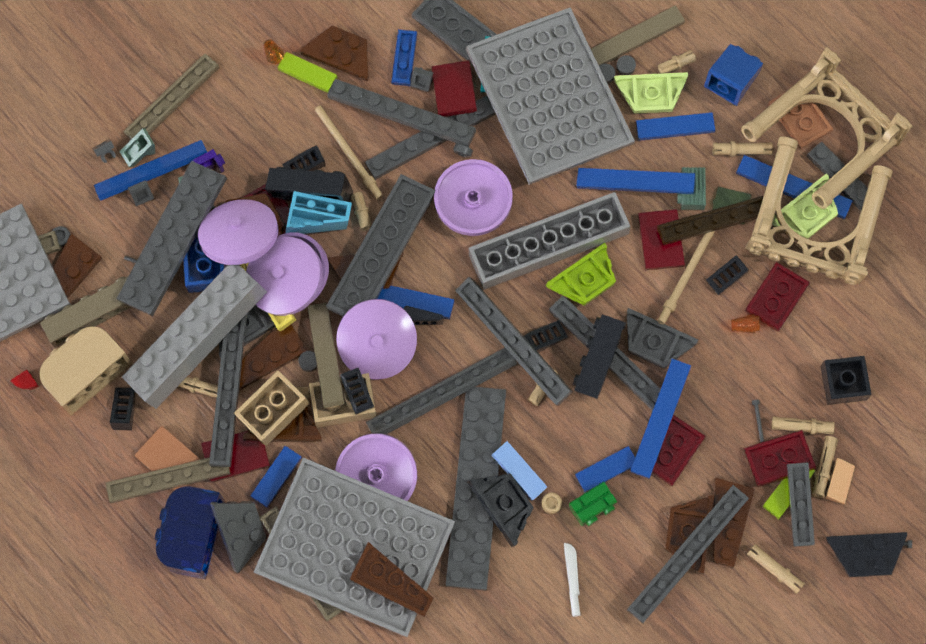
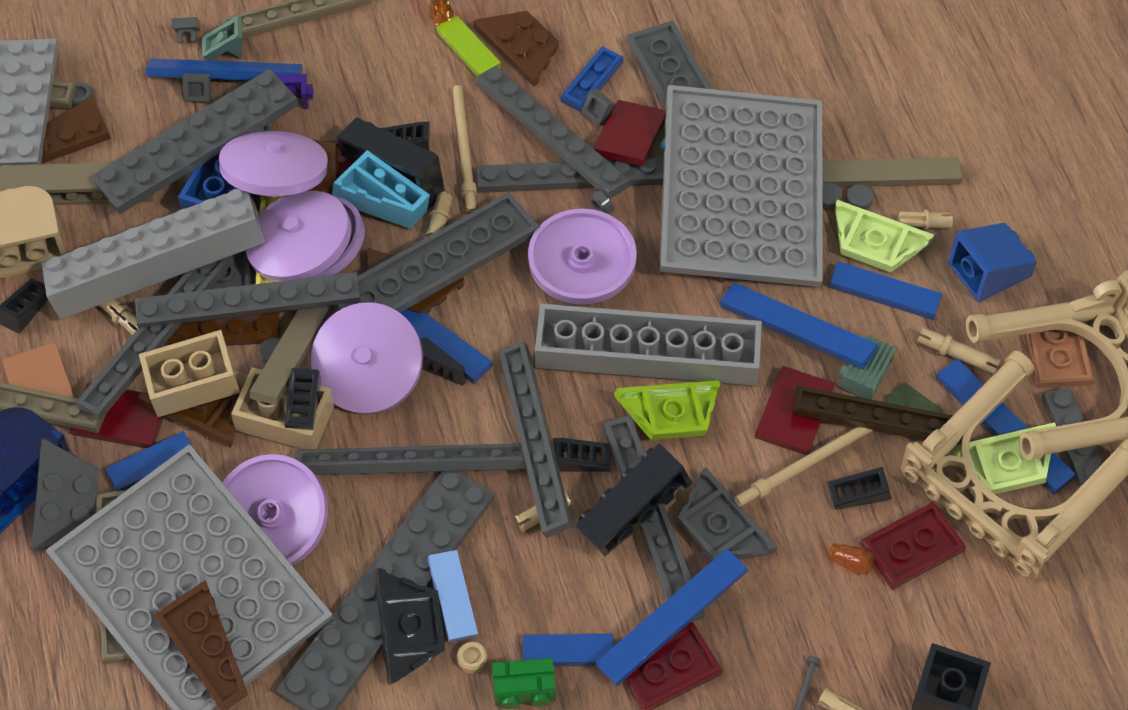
camera: 25 degrees right, 15 degrees down
none -> dark grey plate [135,272,361,328]

